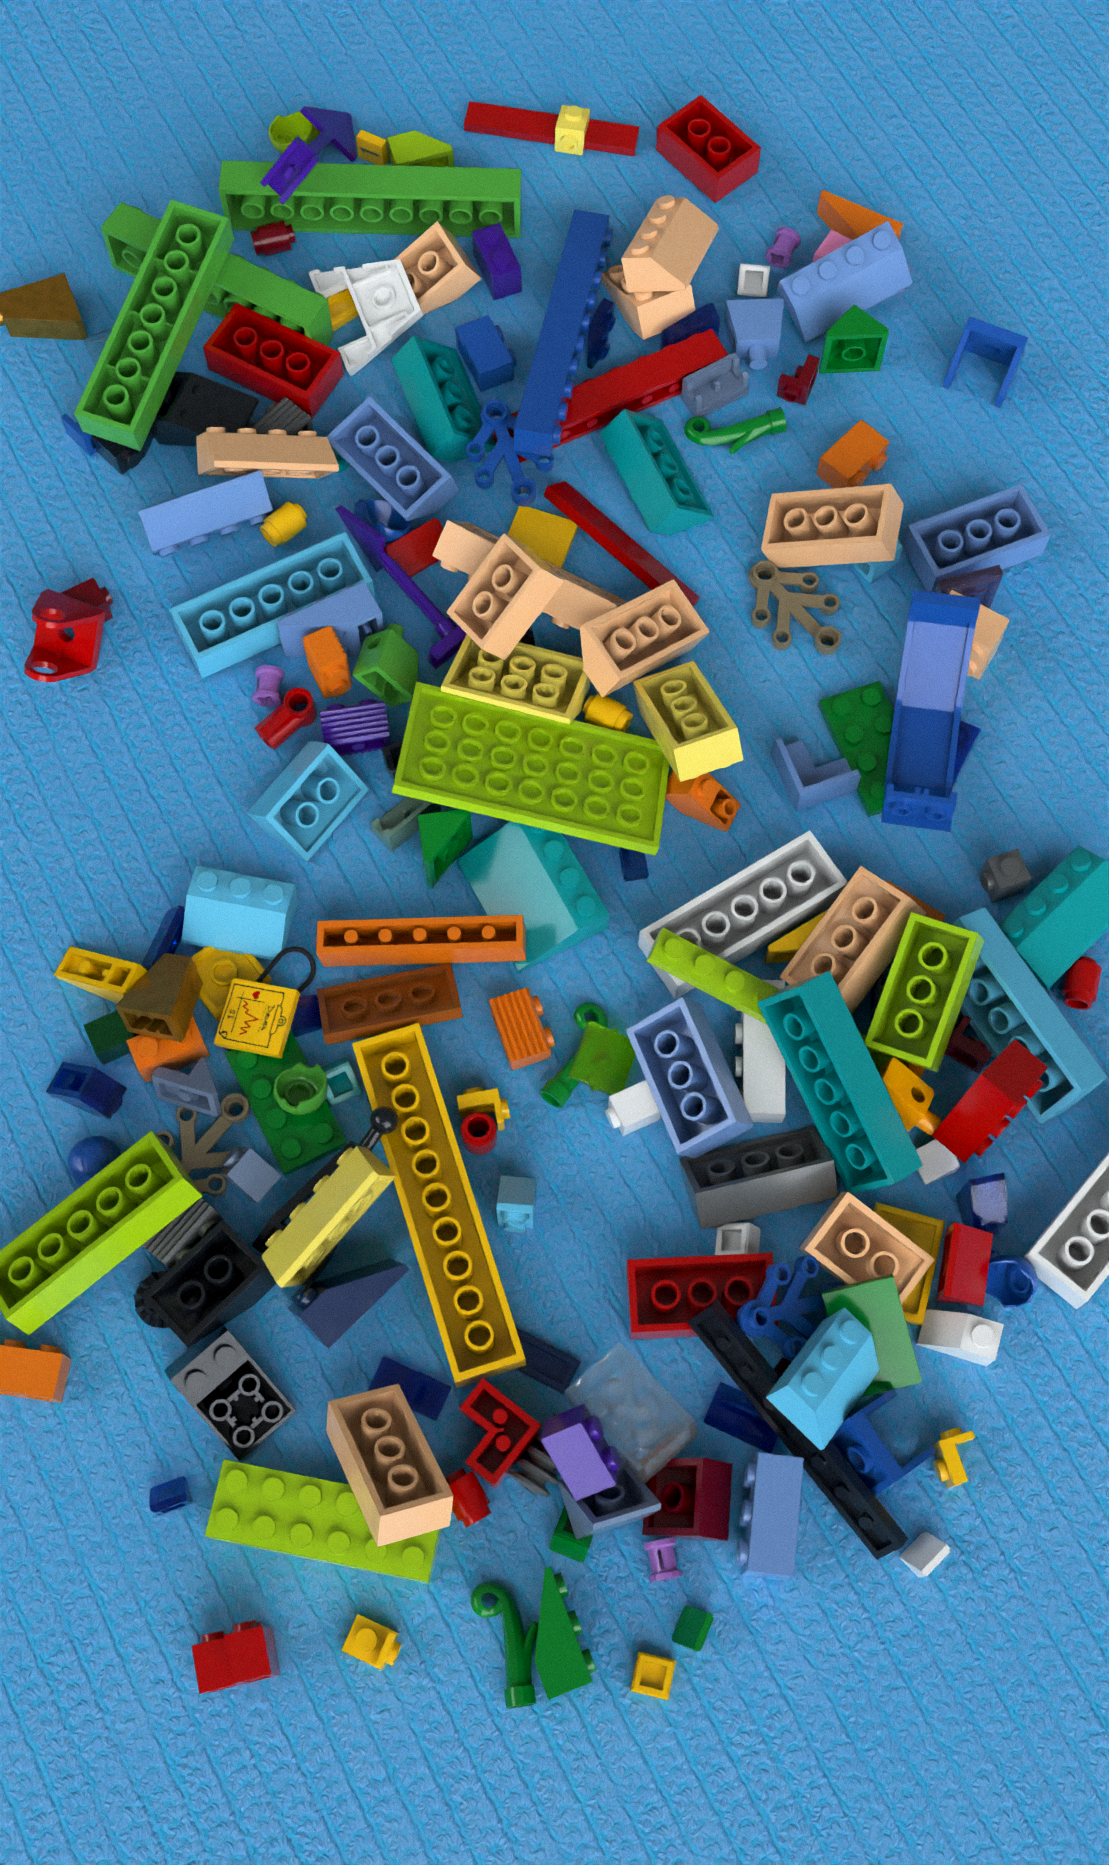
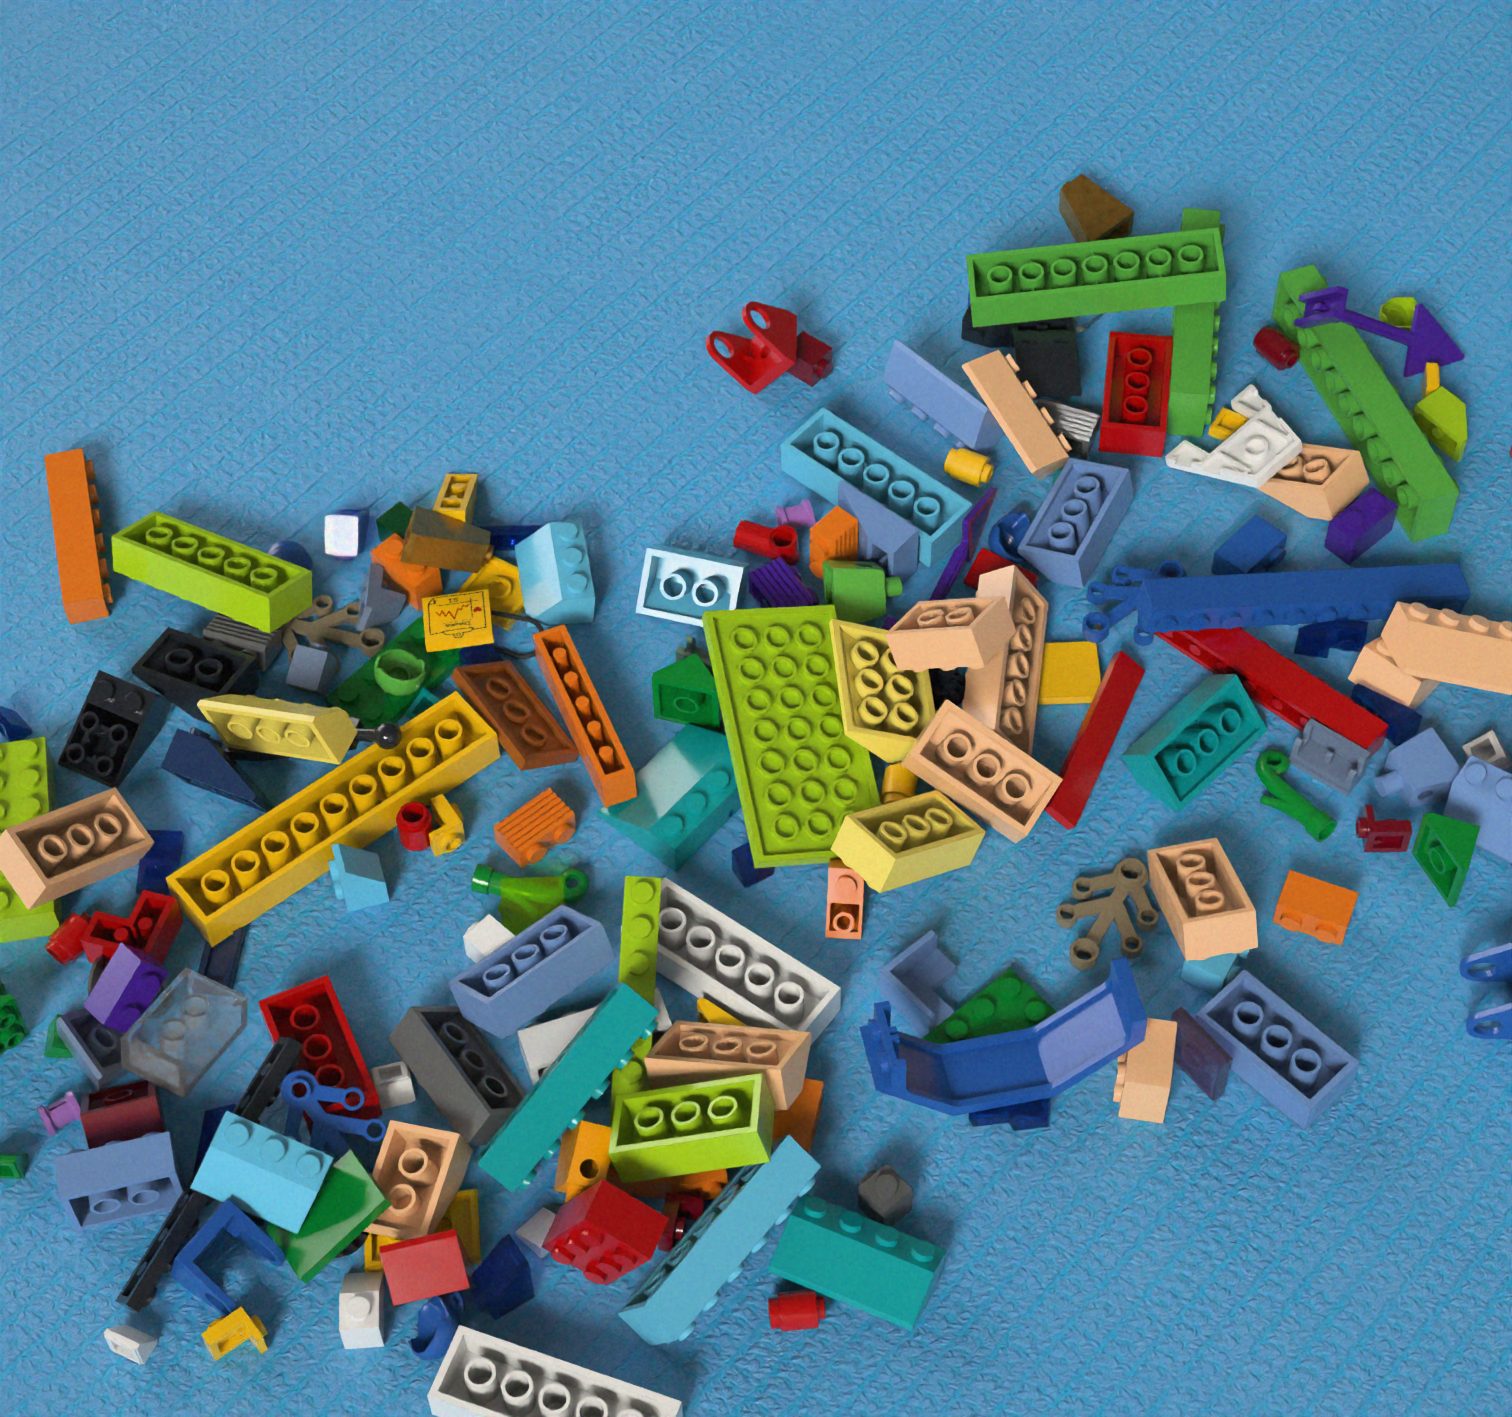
camera: 70 degrees right, 15 degrees down
teal slope [391,336,496,463] -> none

